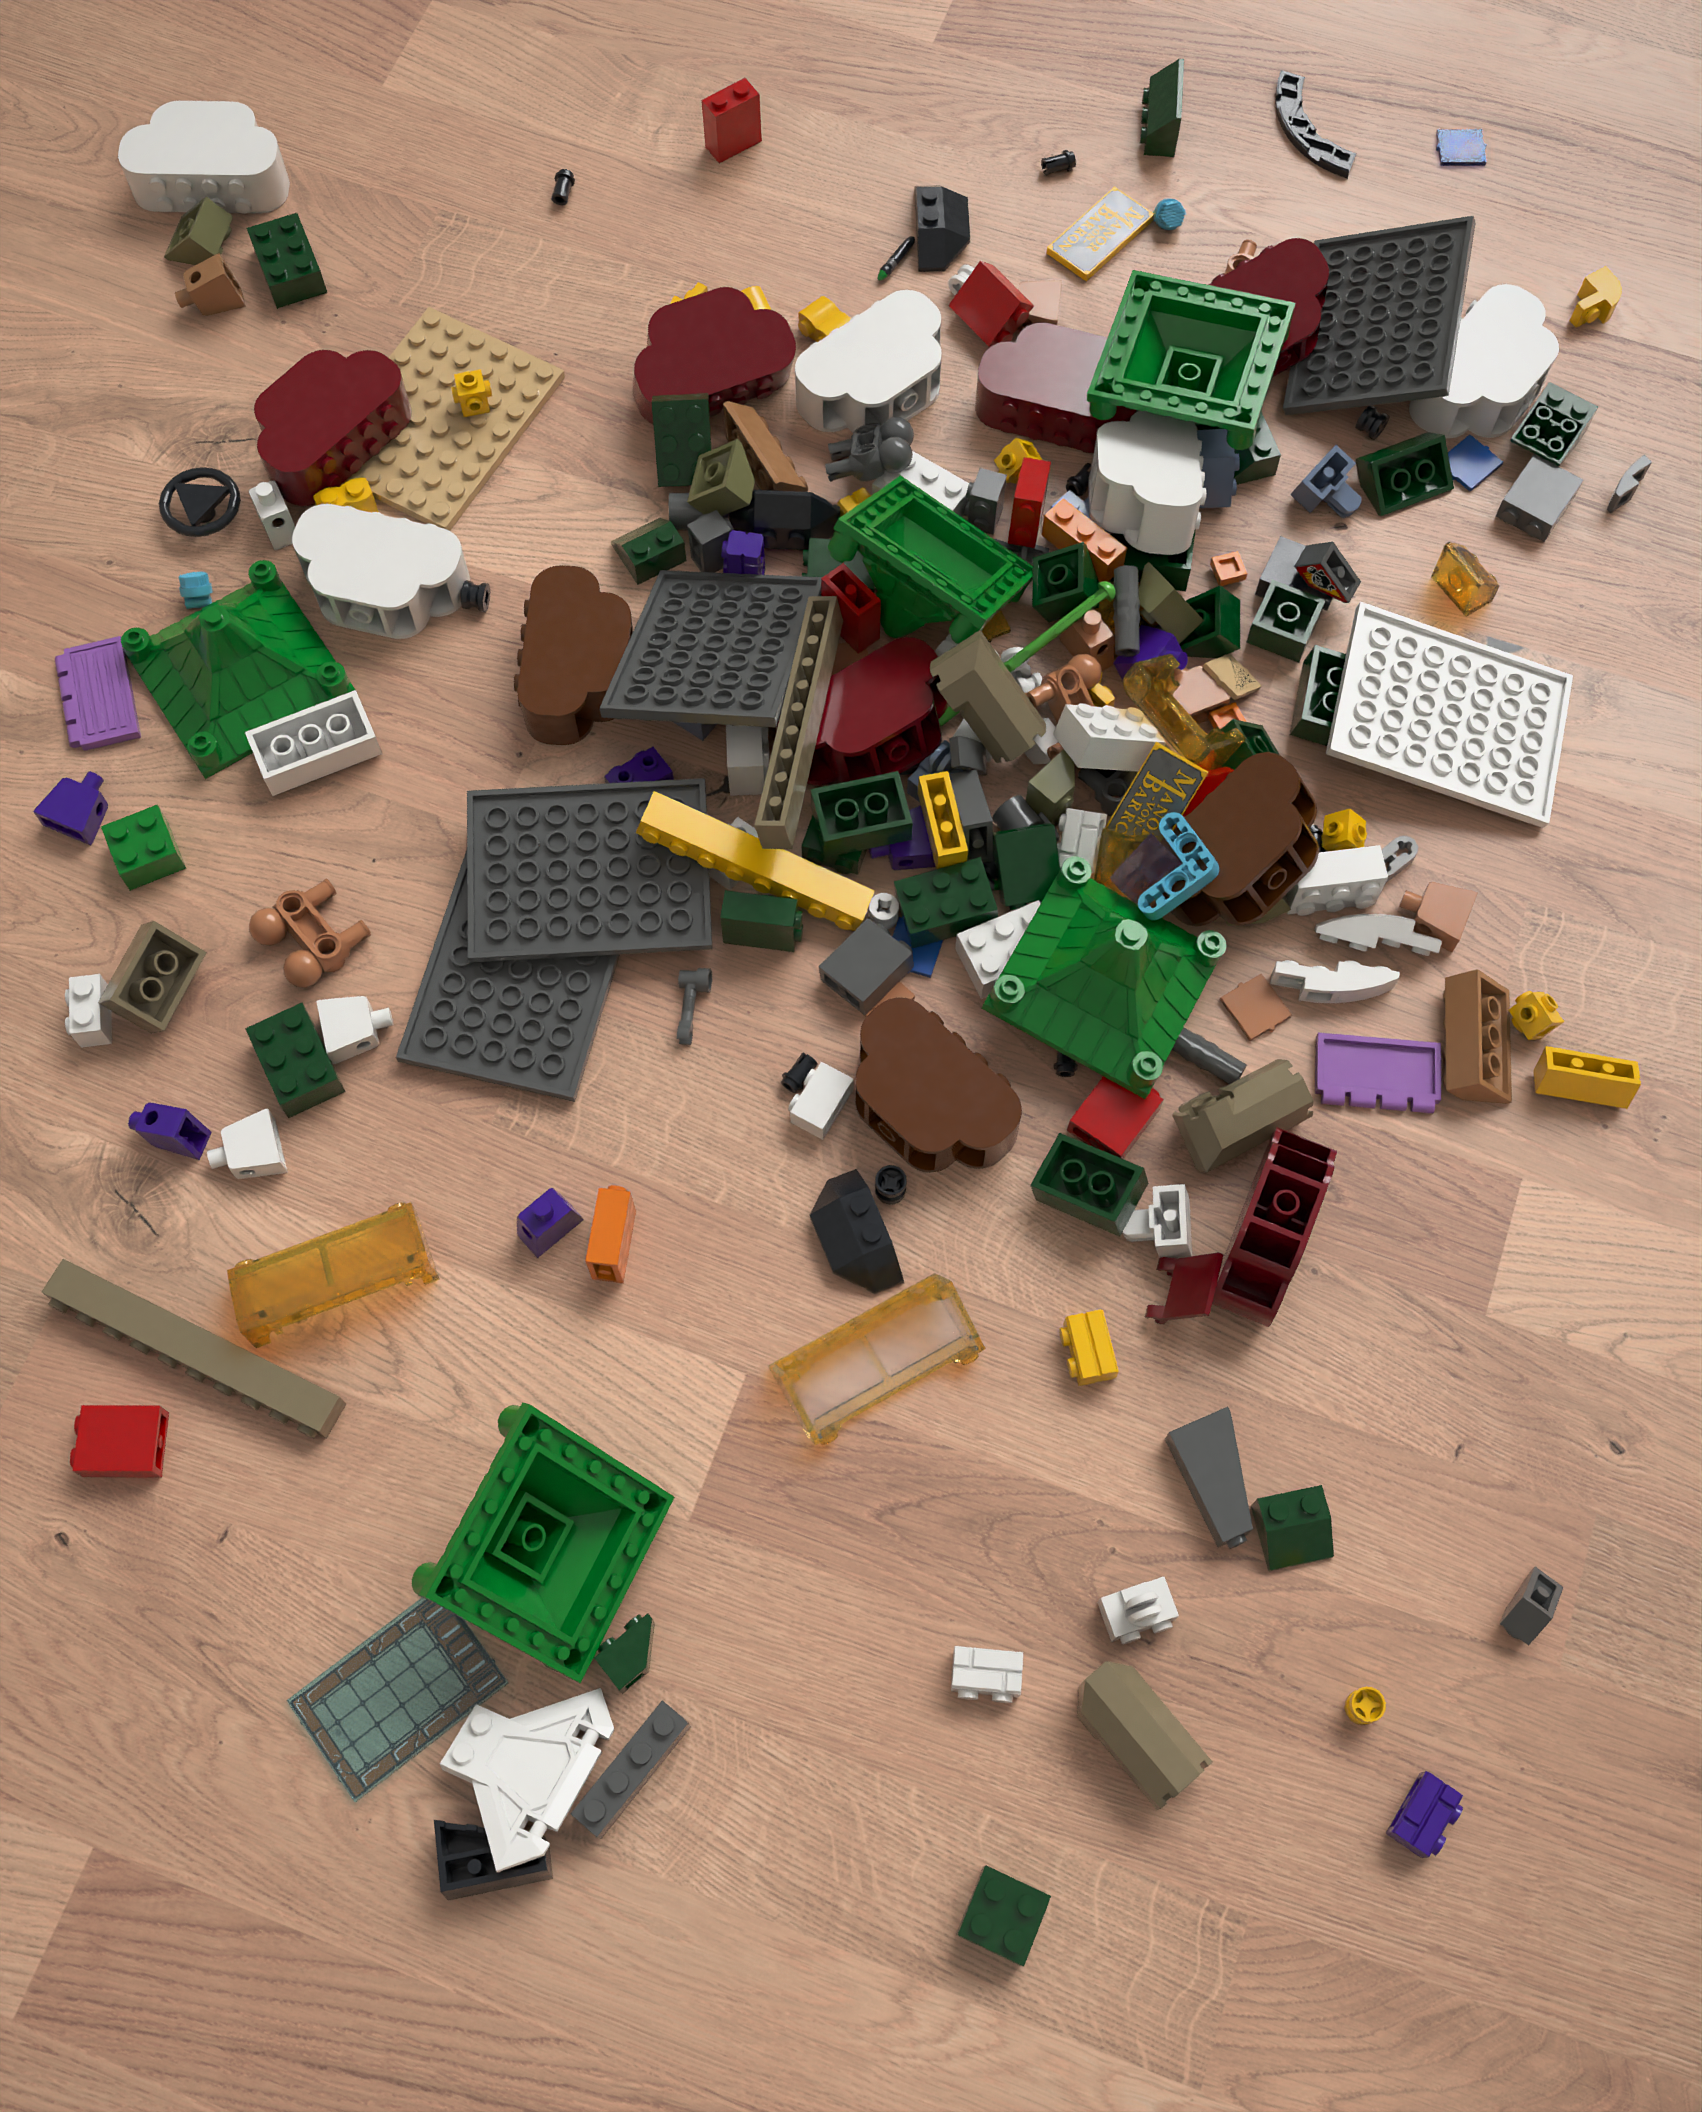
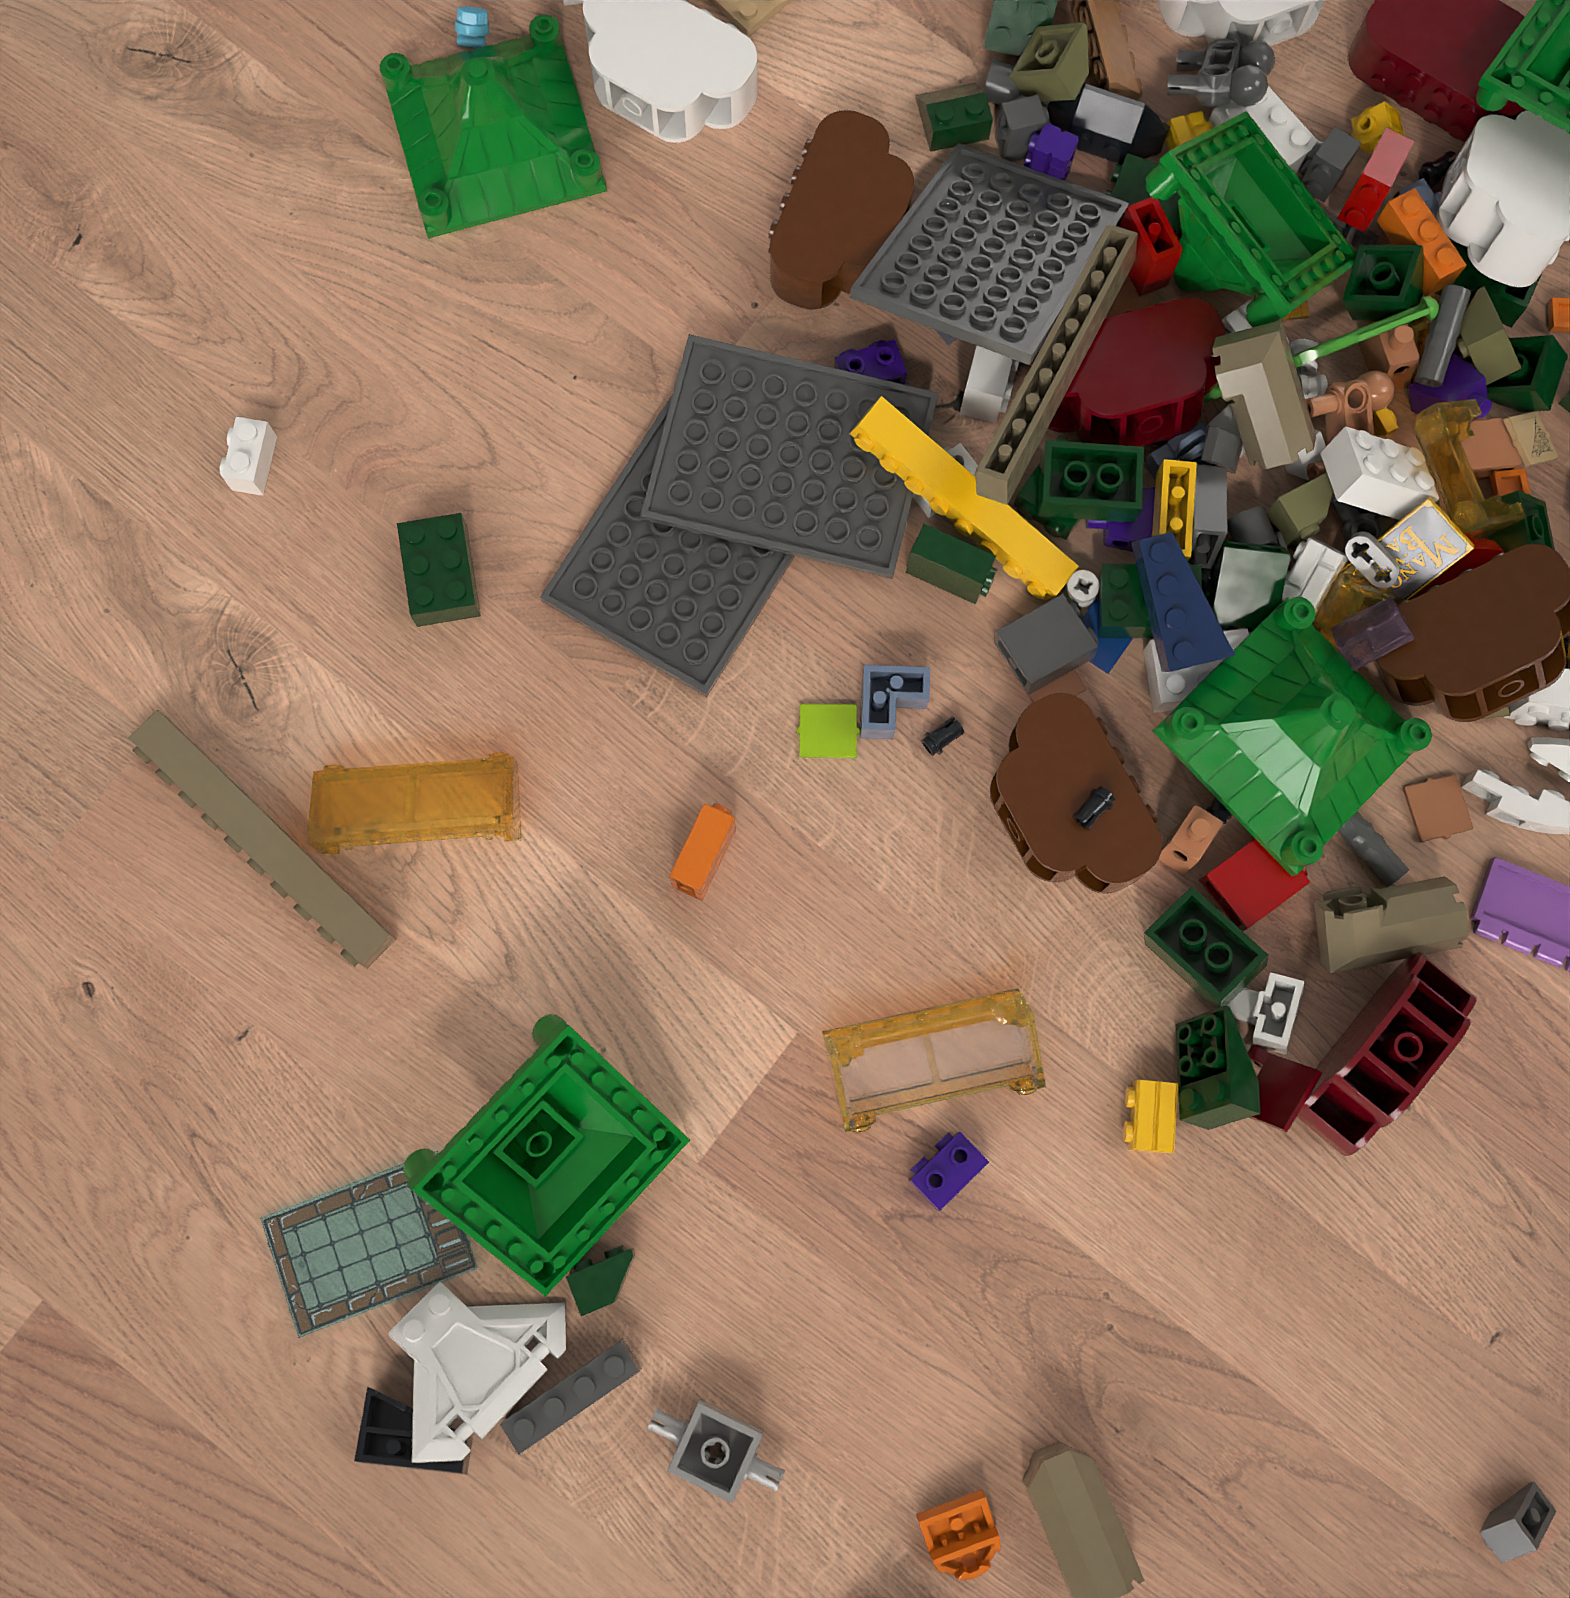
camera: 15 degrees right, 10 degrees up
dark purple torso [33,771,108,846] -> none
medium lavender hinge [55,636,141,751] -> none
red brick [70,1405,169,1478] -> none
dark tan brick [98,921,207,1034] -> none
green brick [101,804,186,891] -> none
dark purple torso [128,1102,212,1160] -> none
white torso [207,1108,288,1179] -> none
white brick [245,690,382,796] -> none
nougat piece [249,878,371,988] -> none
white torso [316,996,394,1064] -> none
black wheel [461,580,491,612] -> none
dark purple torso [517,1188,584,1258] -> none
dark grey brick [677,968,712,1045] -> none
white brick [788,1062,854,1140] -> none
black wedge [810,1169,904,1294] -> none
black wheel [875,1165,907,1205] -> none
white brick [951,1646,1023,1703] -> none
white brick [1097,1577,1179,1644] -> none
medium azure beam [1138,812,1219,920] -> none
dark grey slope [1165,1406,1253,1549] -> none
dark green slope [1251,1485,1334,1571] -> none
yellow wheel [1344,1686,1386,1725] -> none
none -> light grey brick [647,1399,785,1503]
none -> lime piece [796,704,860,758]
none -> sand blue brick [860,665,930,740]
none -> dark purple brick [908,1132,989,1211]
none -> orange slope [916,1489,1001,1580]
none -> black pin [1072,786,1115,830]
none -> dark blue wedge [1131,532,1236,672]
none -> nougat torso [1158,804,1223,876]
none -> dark green slope [1176,1005,1261,1130]
none -> light grey beam [1345,532,1400,589]

